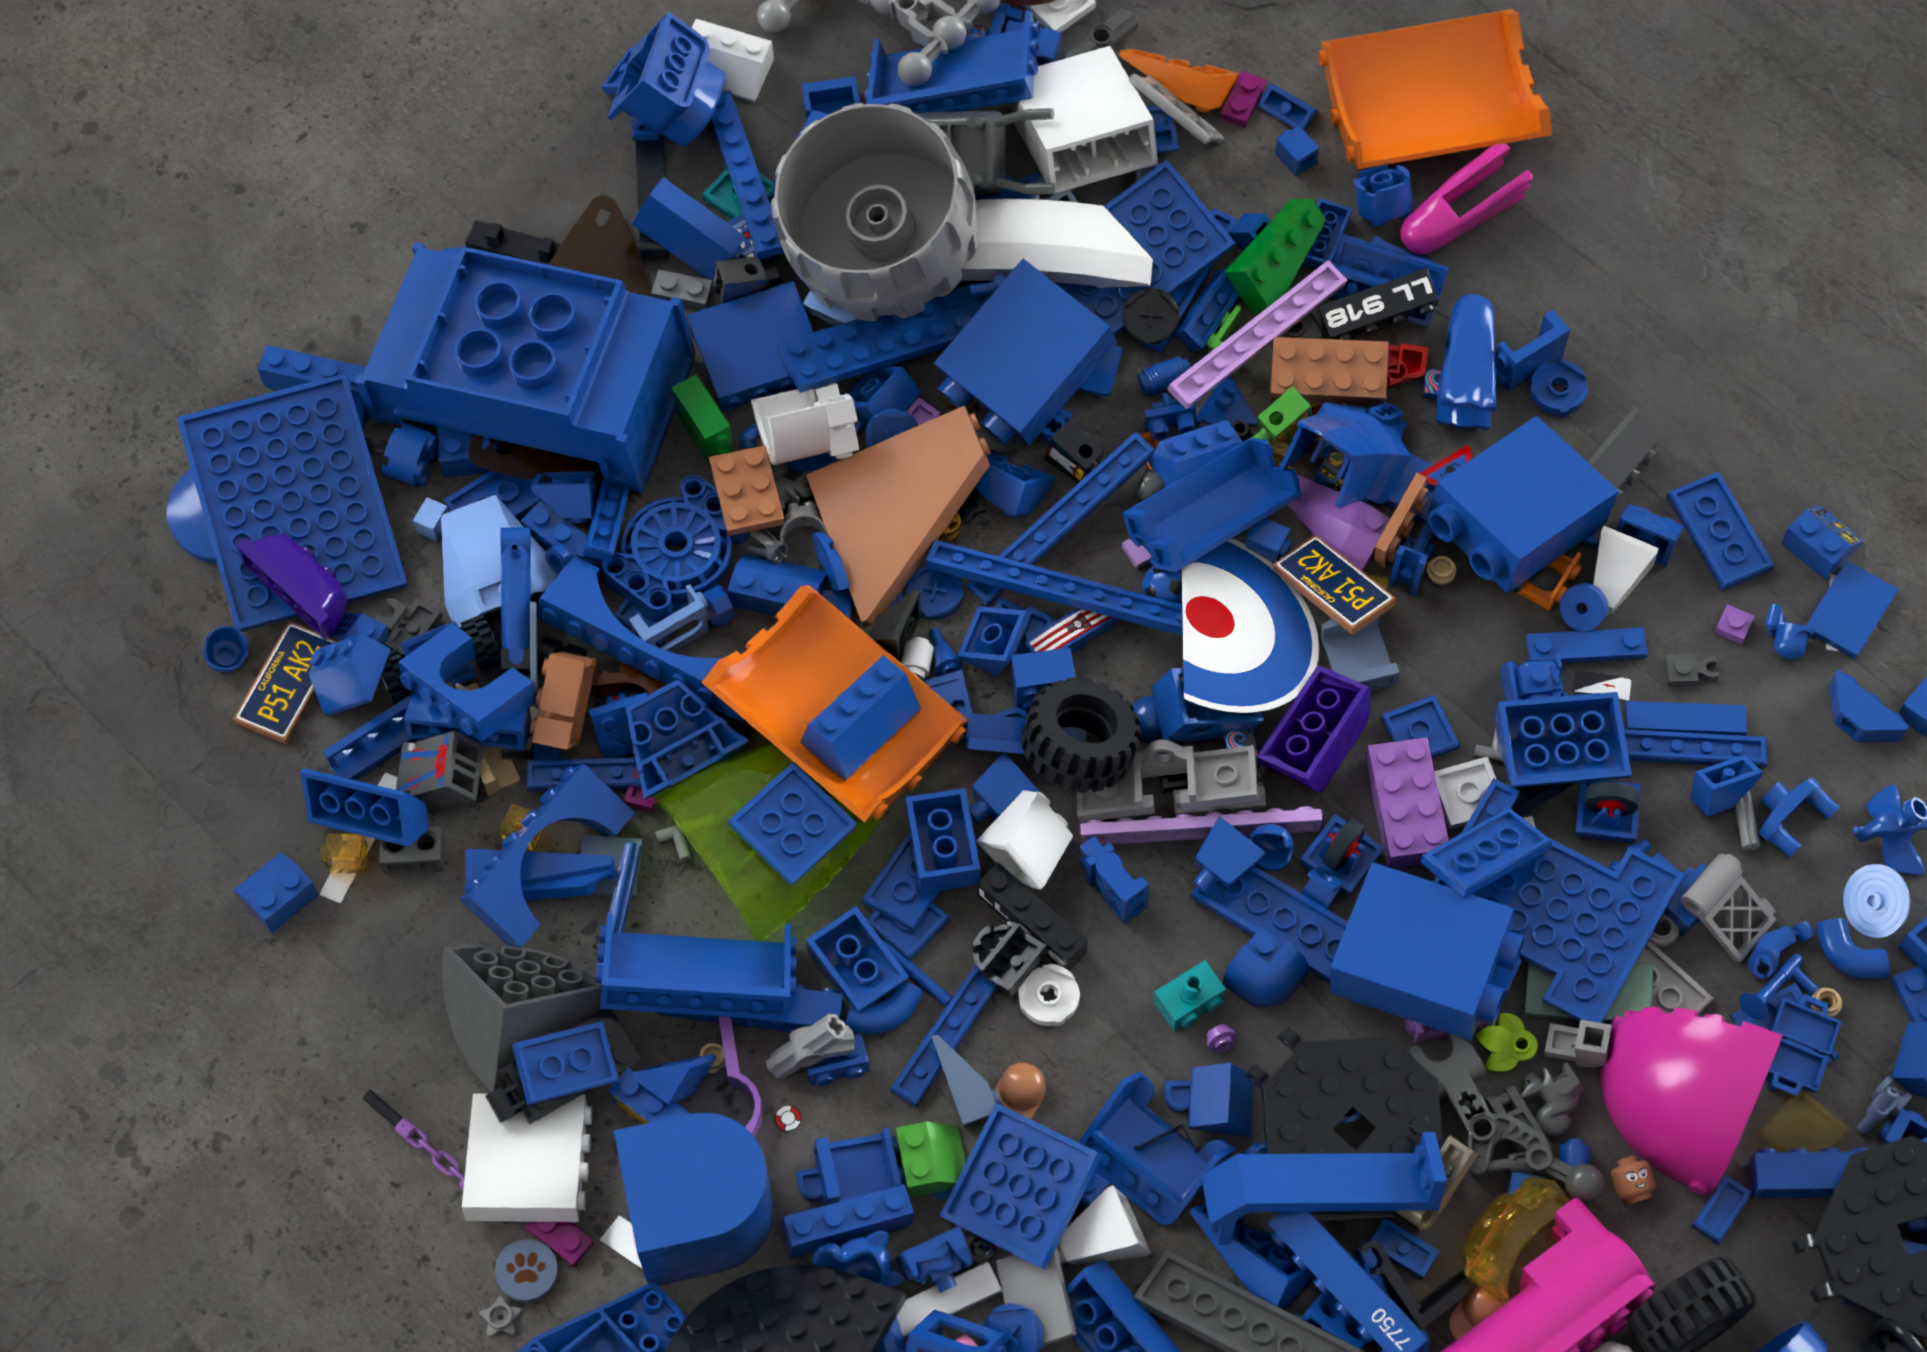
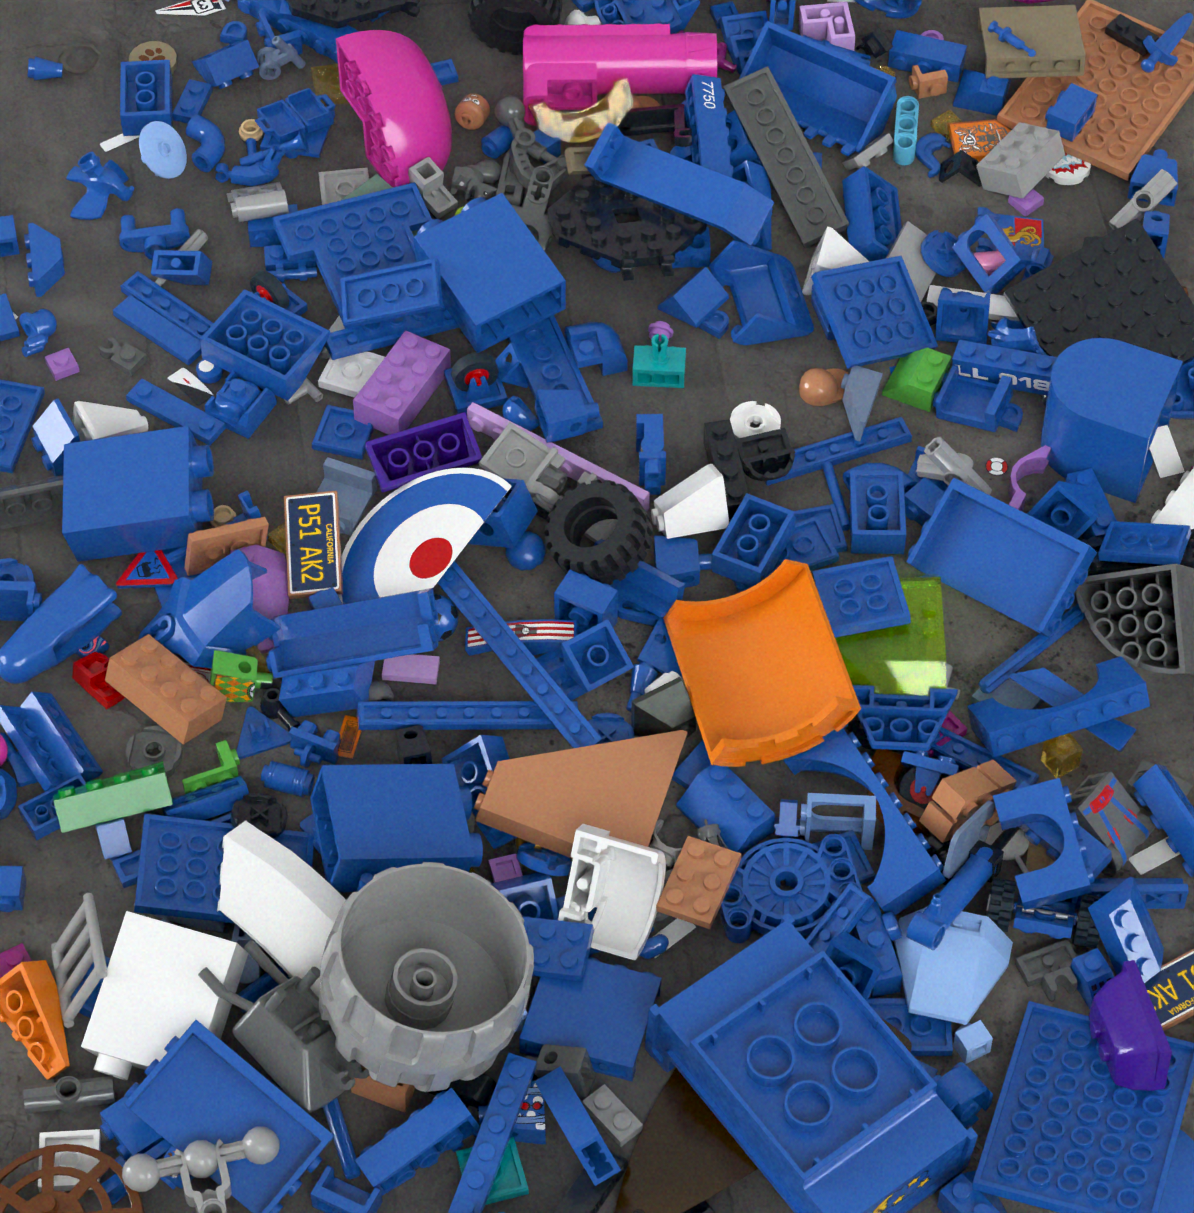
camera: 145 degrees left, 10 degrees down
green brick [671,374,734,466] -> none
blue slope [800,655,921,781] -> none
blue tile [812,531,849,590] -> none
black piece [1134,1124,1201,1153] -> none
lavender plate [1167,260,1347,410] -> none
black brick [1319,268,1438,340] -> none
blue piece [1559,583,1608,631] -> none

